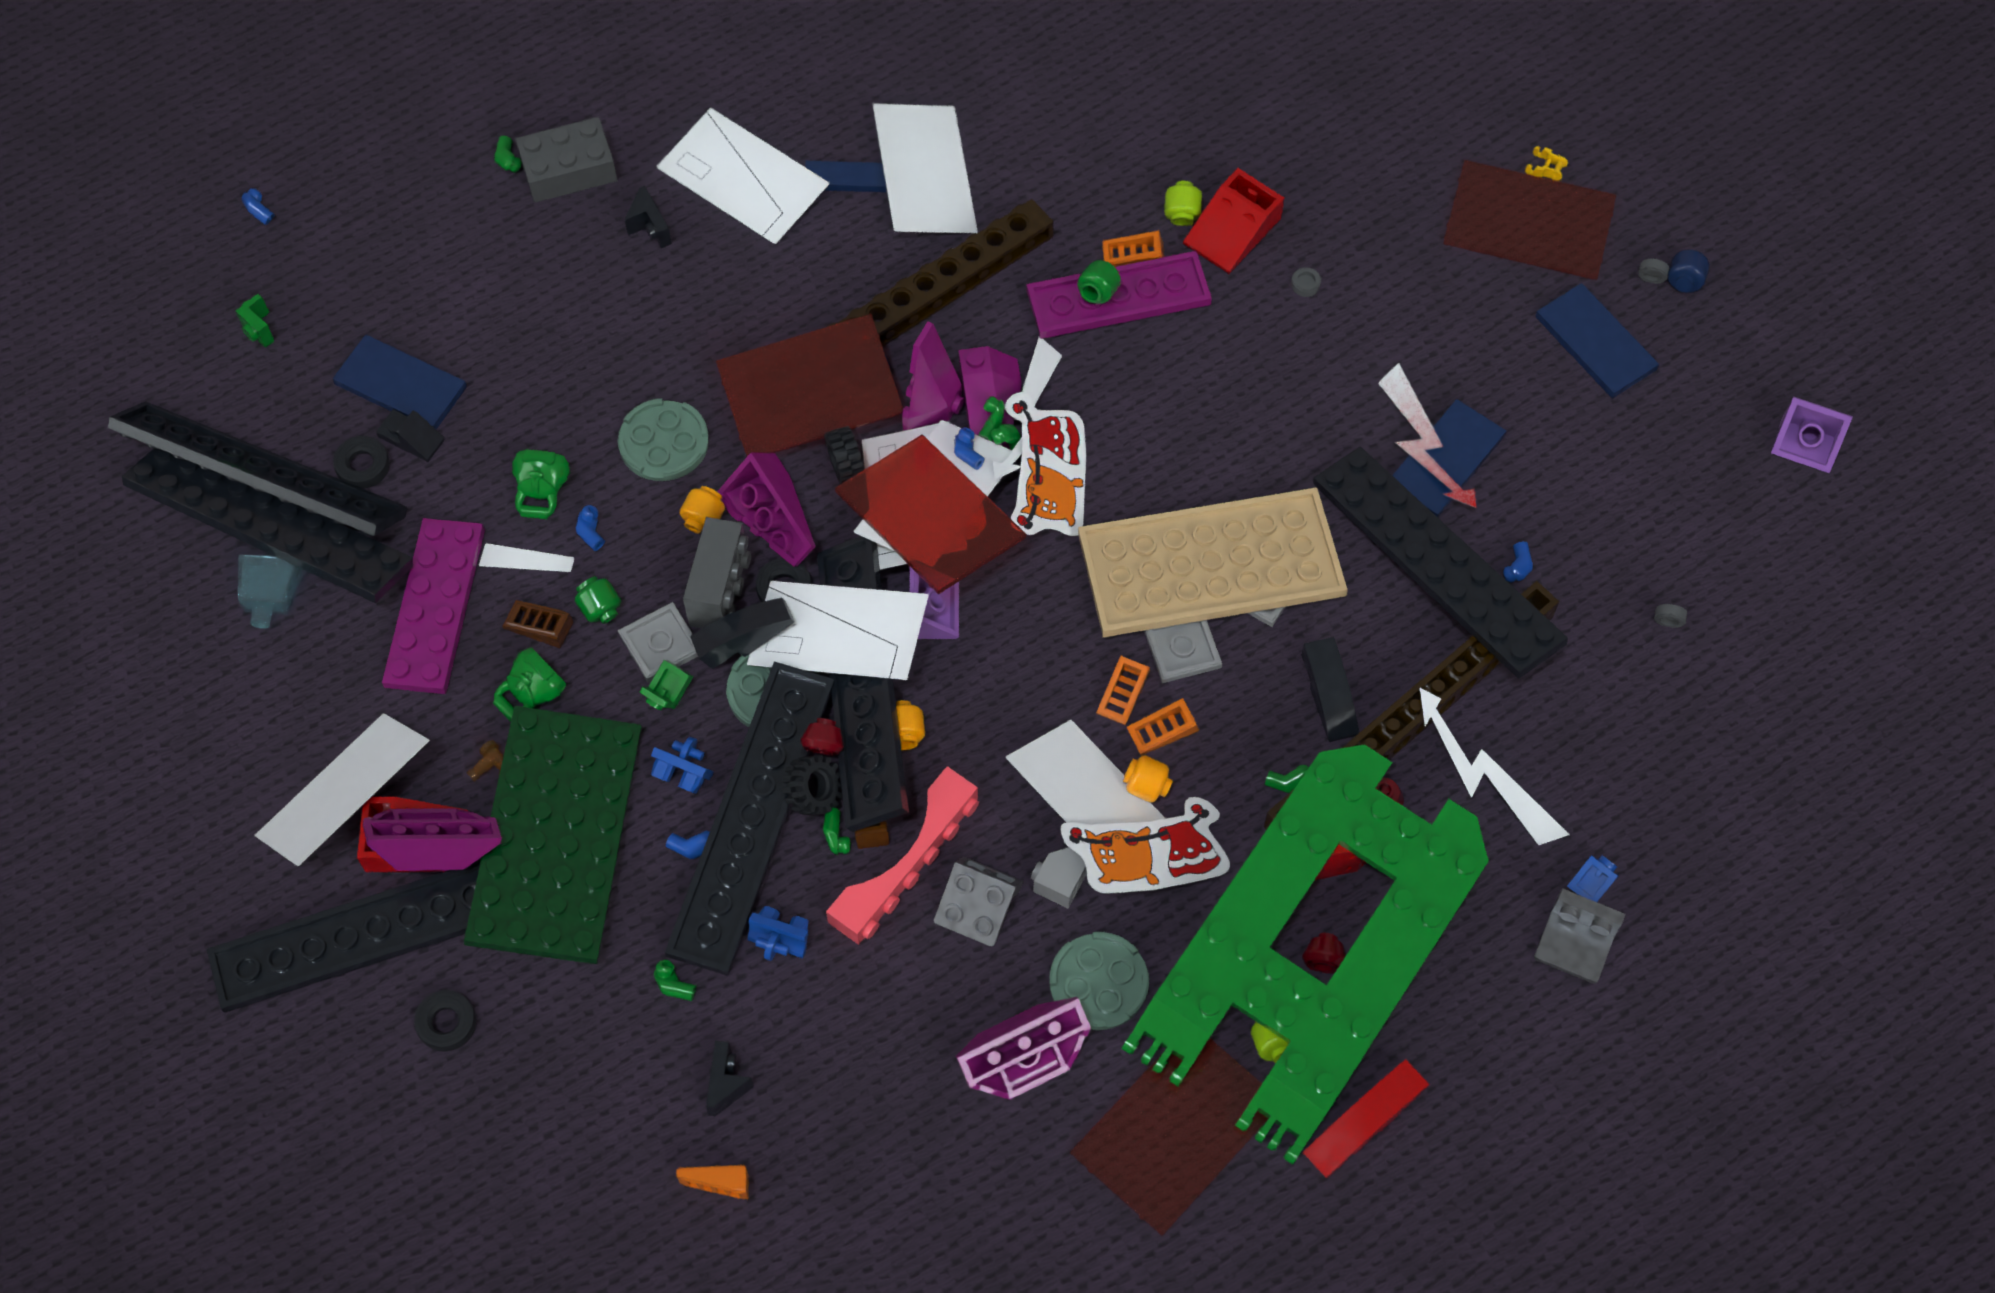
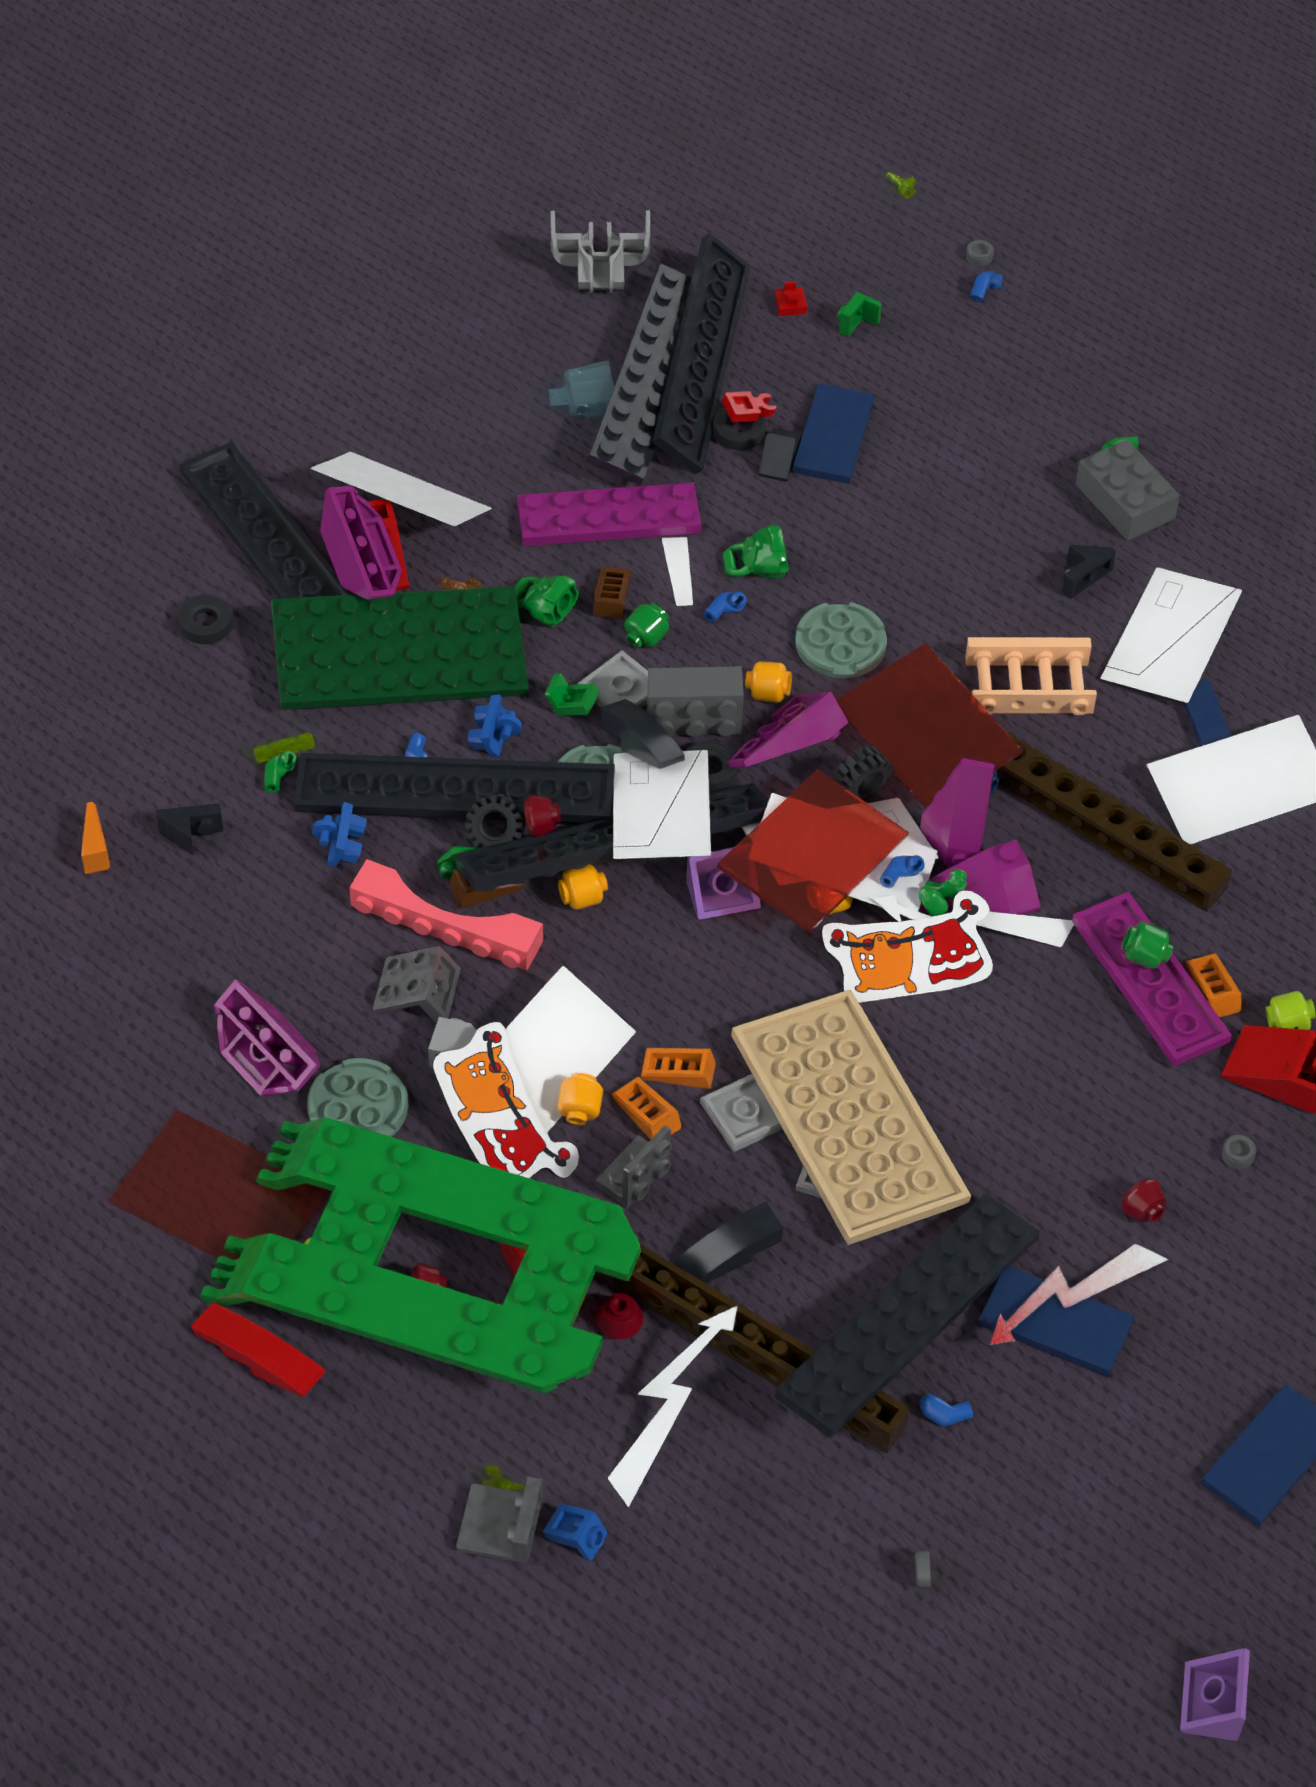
camera: 75 degrees right, 10 degrees down
none -> clear neon green axle [253,732,315,763]
none -> clear neon green hand [481,1465,525,1491]
none -> light grey piece [551,210,650,293]
none -> flat silver bracket [596,1125,672,1208]
none -> red plate [721,391,777,422]
none -> red tile [774,281,807,317]
none -> clear neon green hand [886,171,916,199]
none -> dark grey tile [965,240,994,266]
none -> light nougat fence [966,637,1097,715]
none -> dark red cone [1122,1178,1166,1223]

